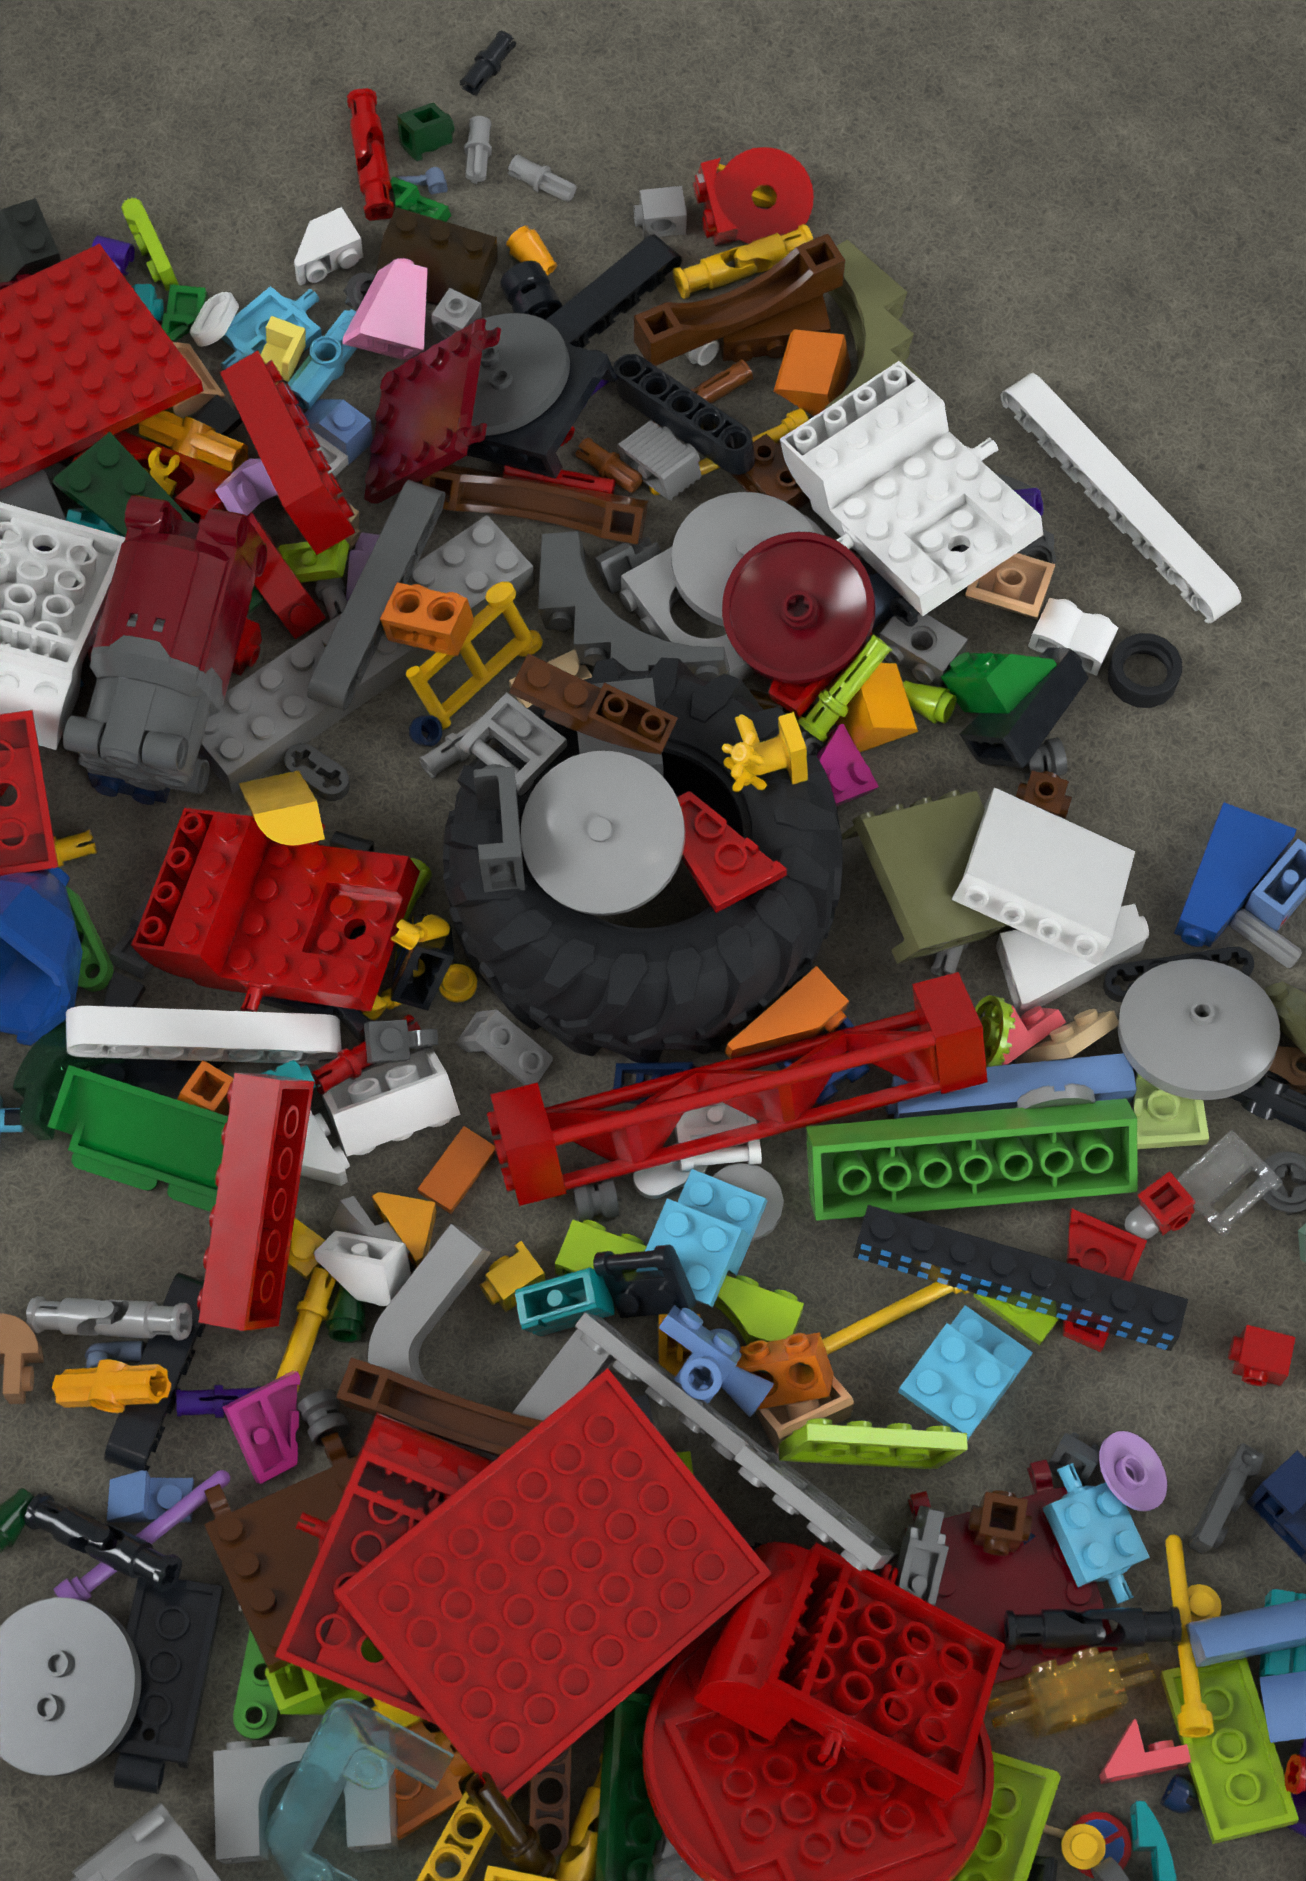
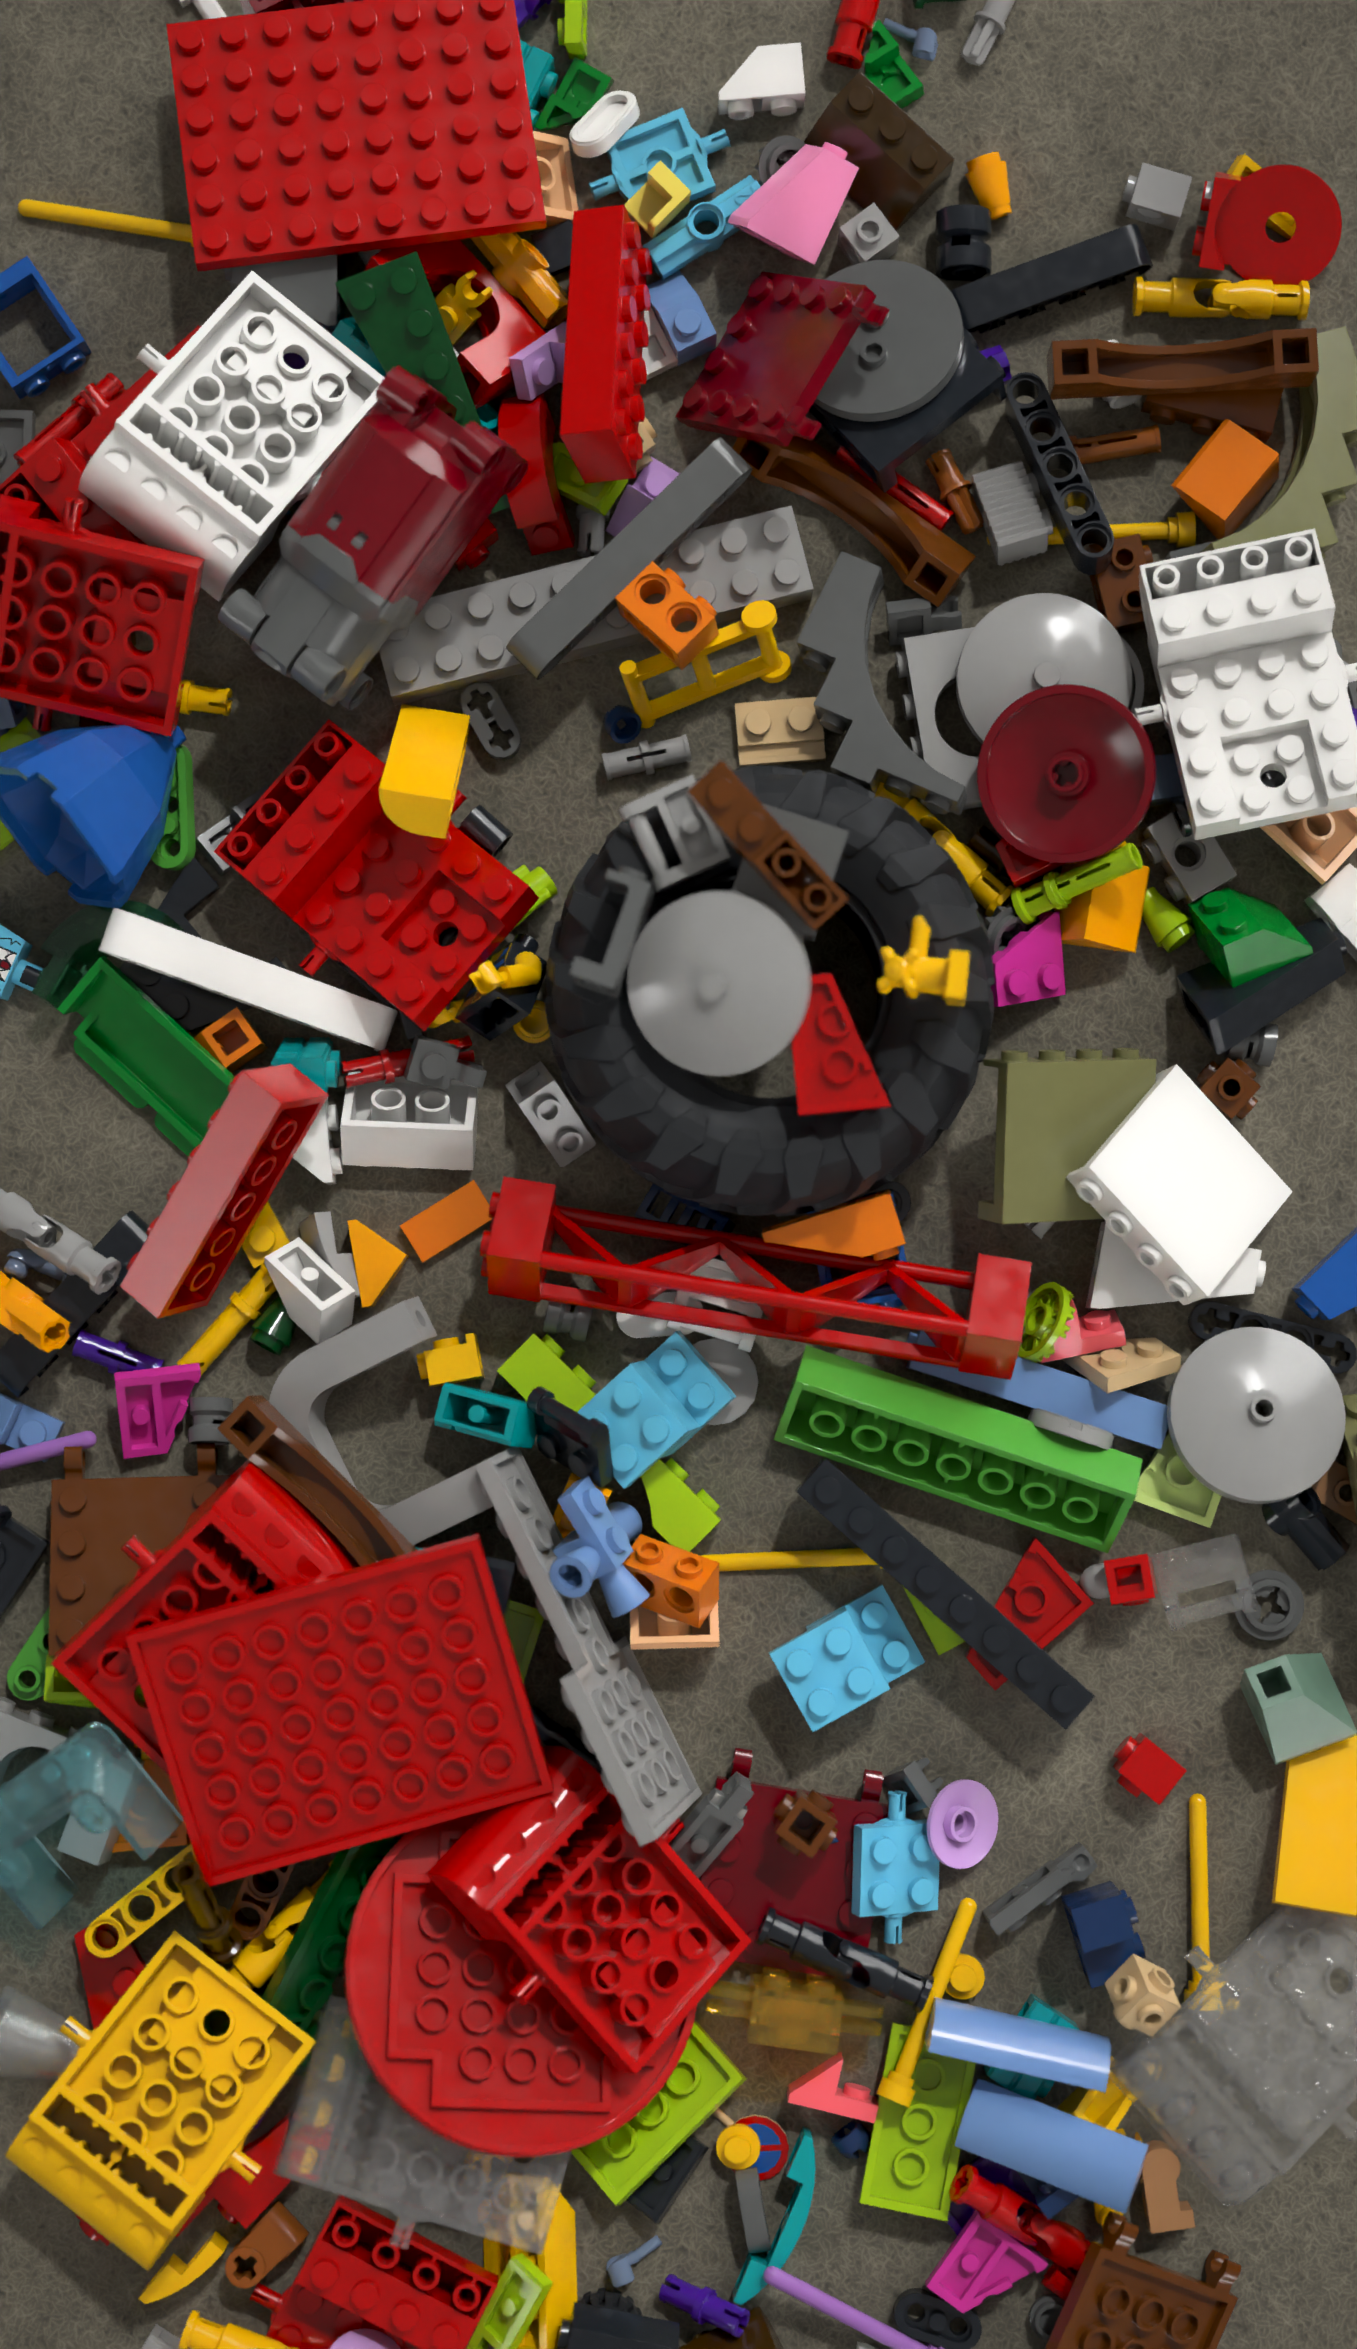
camera: 25 degrees right, 20 degrees up
light grey axle [508,154,577,202] -> none
lime plate [778,1418,968,1469] -> none

